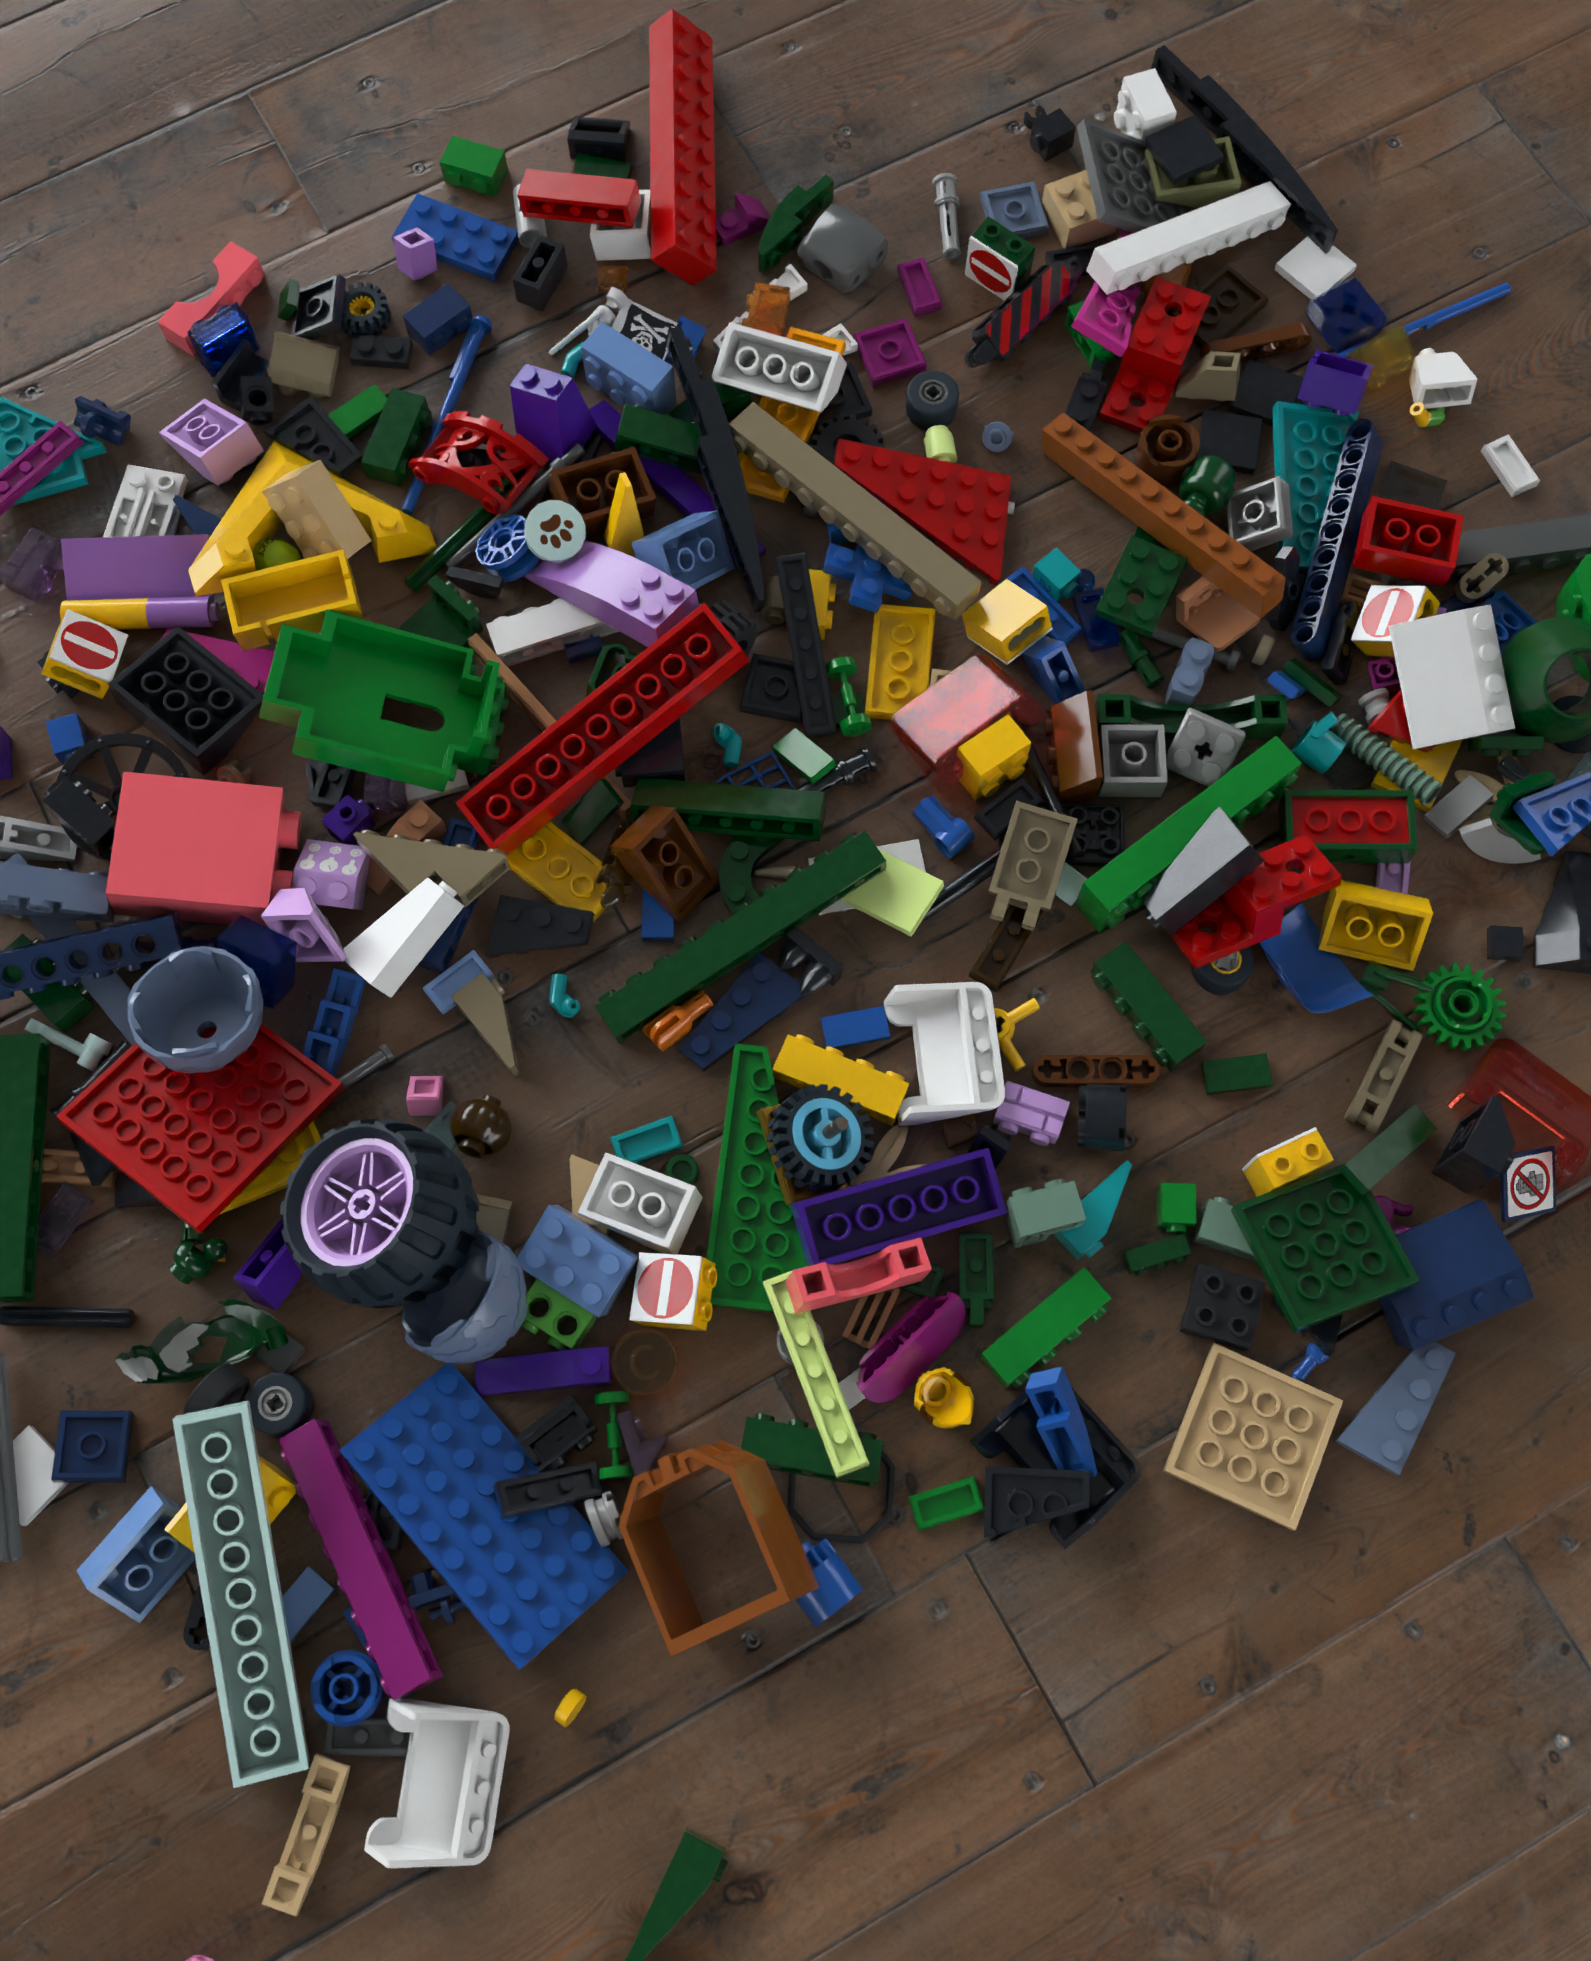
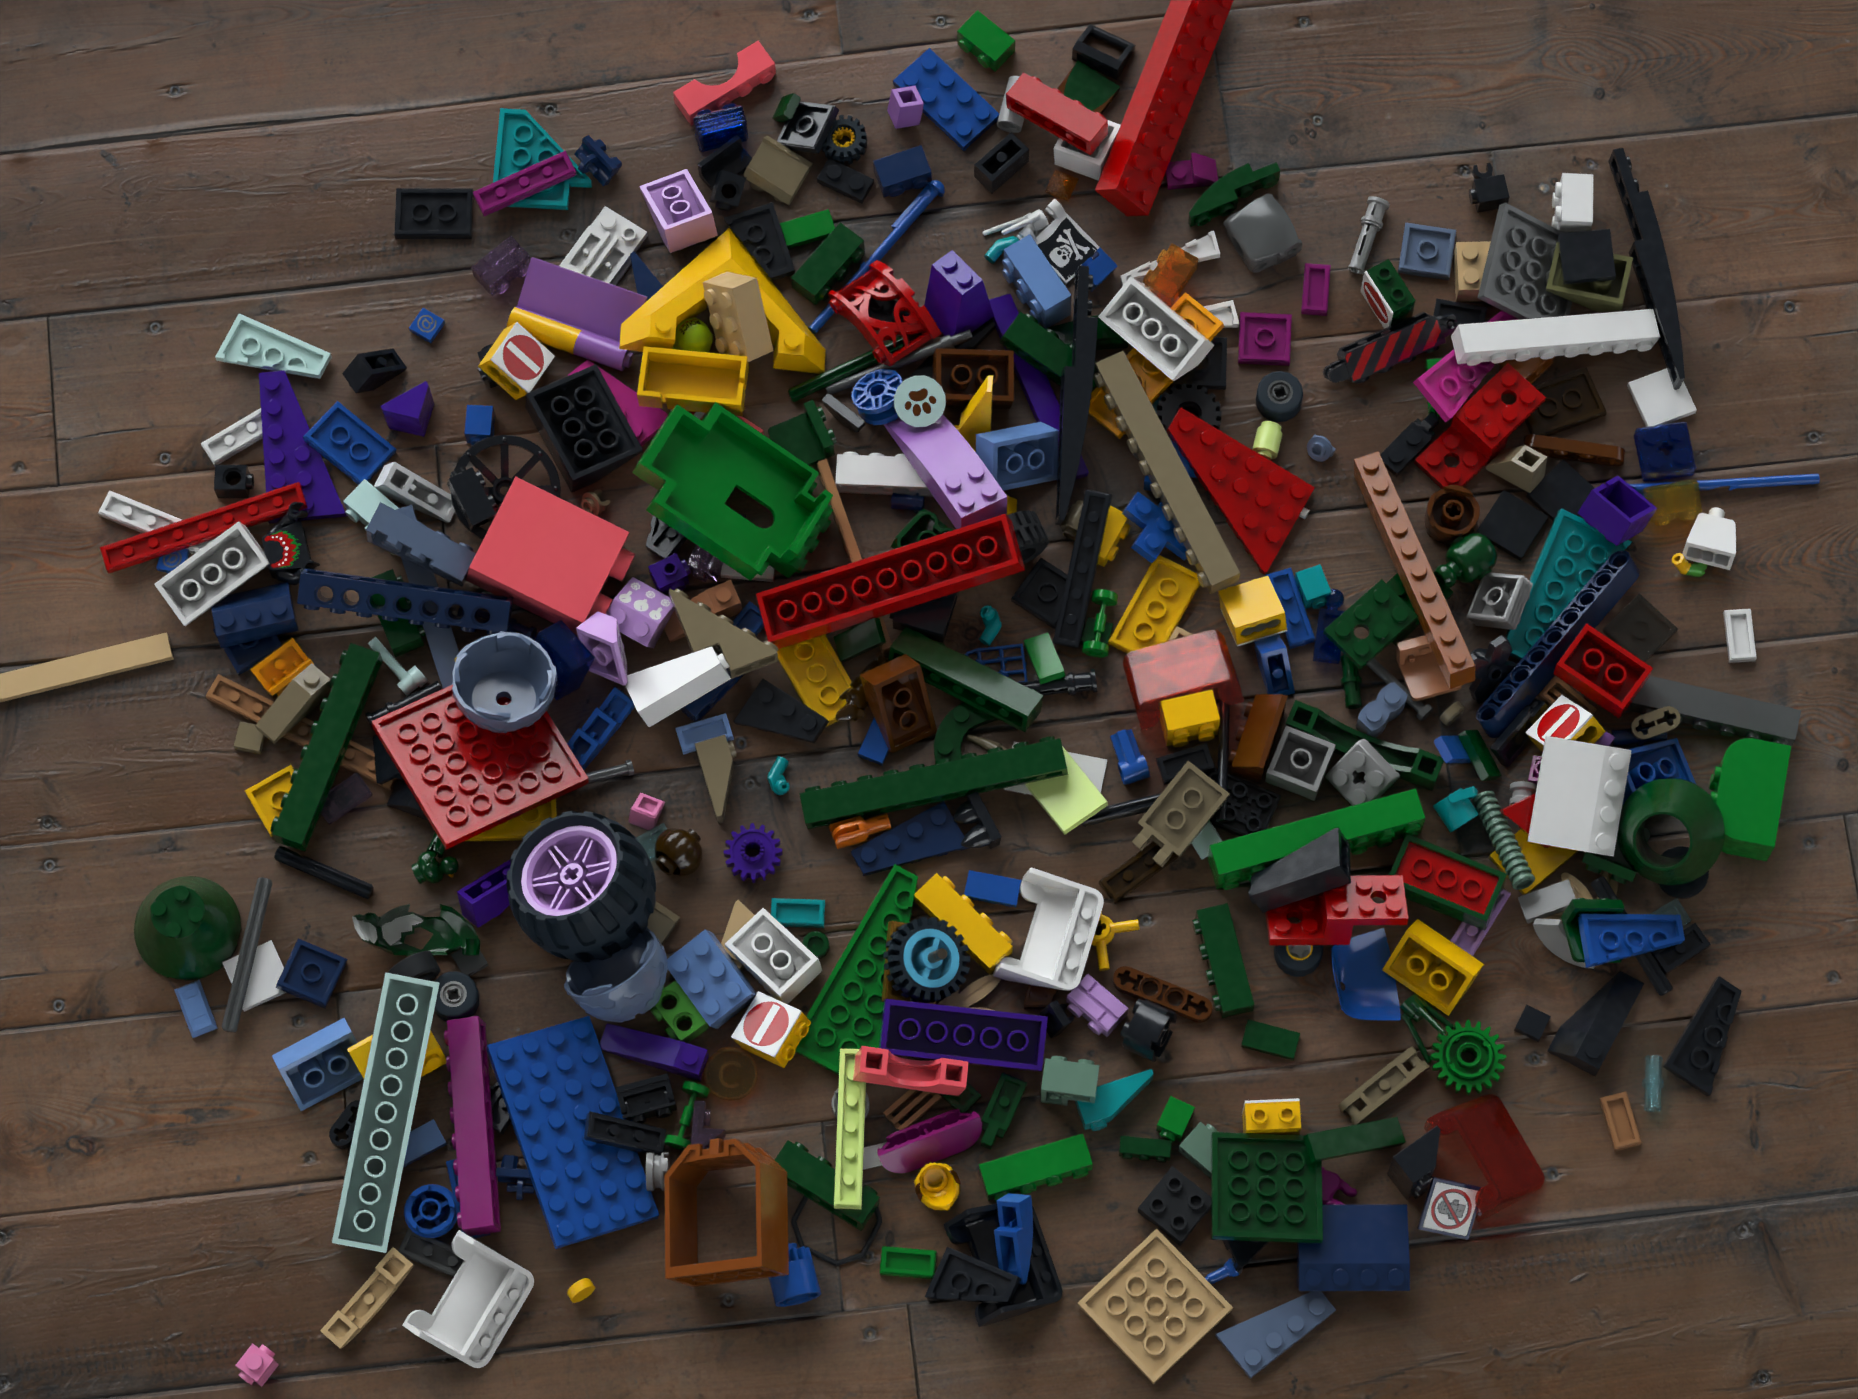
camera: 25 degrees right, 0 degrees up
none -> dark purple gear [724,823,783,883]

